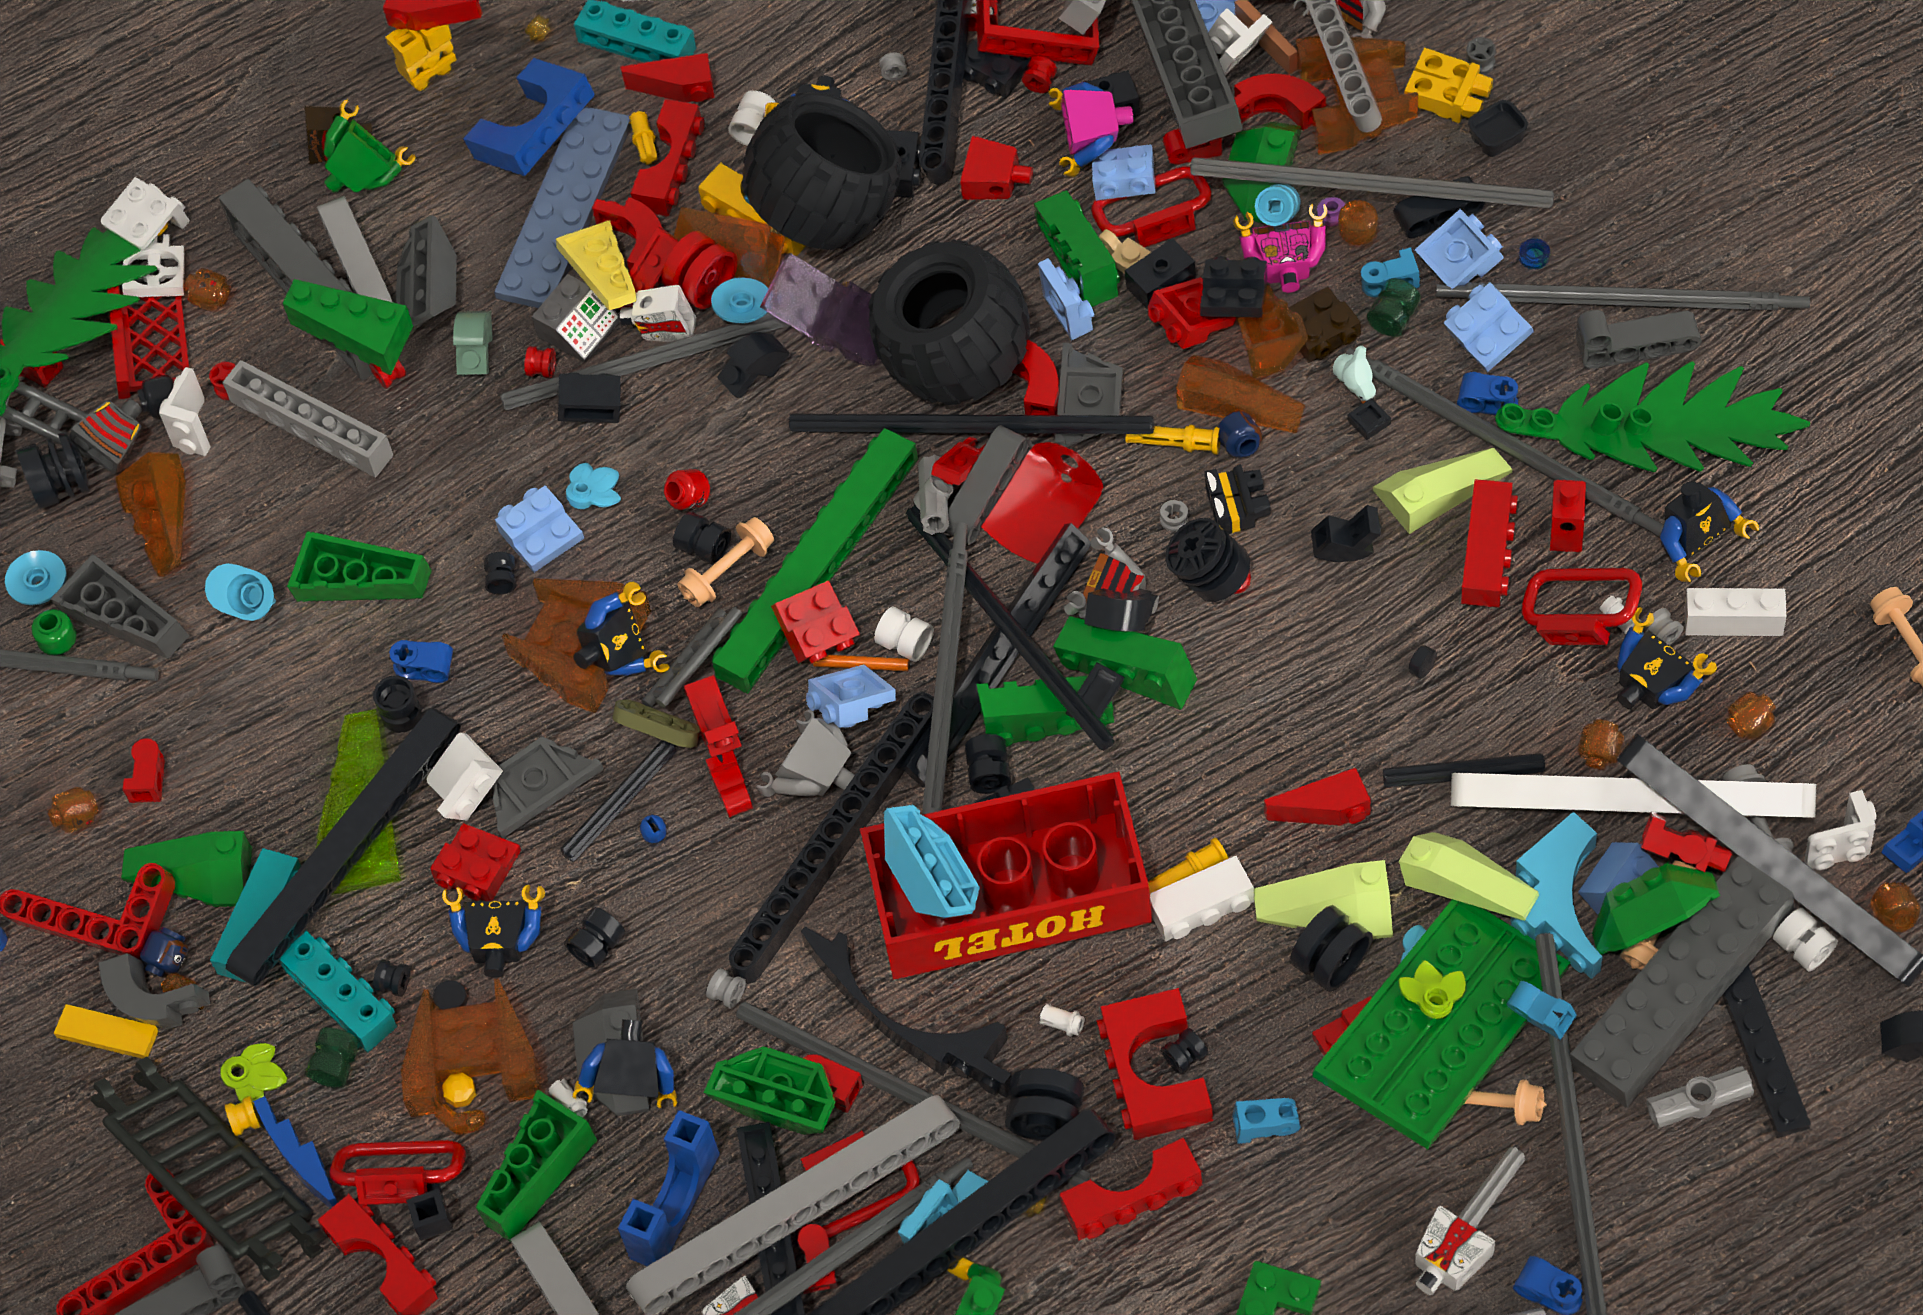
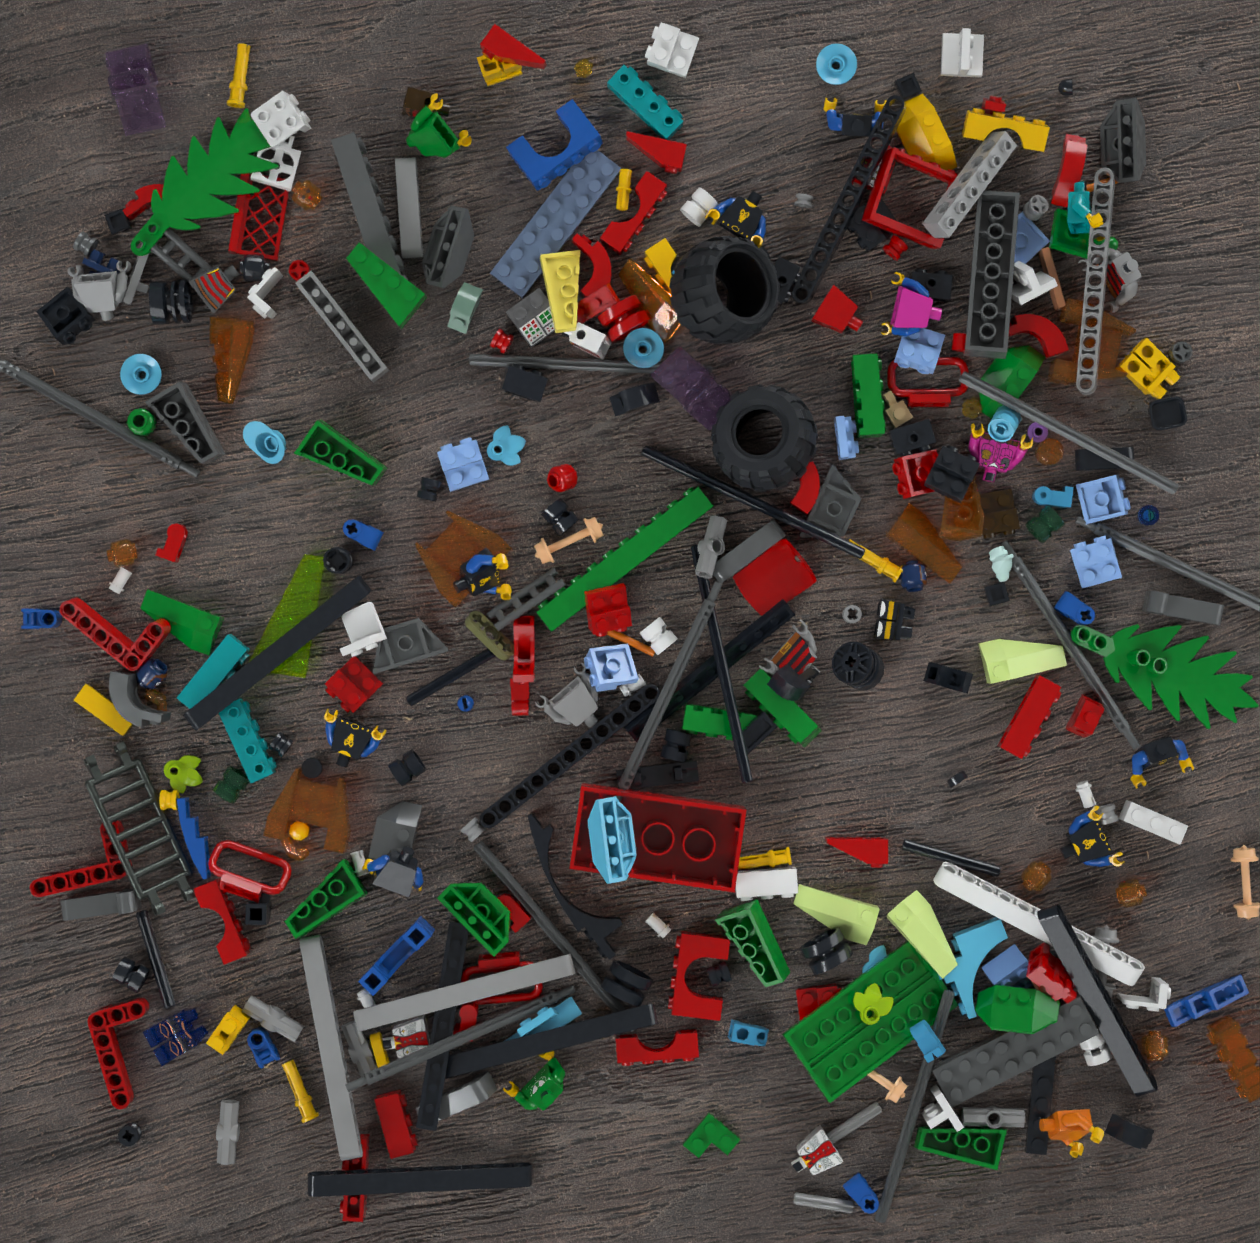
camera: 15 degrees right, 30 degrees up
red hinge [931,436,986,485] -> none
red bar [1521,568,1642,645] -> none
none -> white pin [109,567,132,594]
none -> yellow pin [227,43,251,108]
none -> white pin [619,674,646,697]
none -> green wedge [715,899,790,987]
none -> green wedge [914,1126,1007,1170]
none -> white bracket [921,1084,964,1132]
none -> clear yellow plate [962,398,982,419]
none -> orange torso [1039,1109,1104,1158]

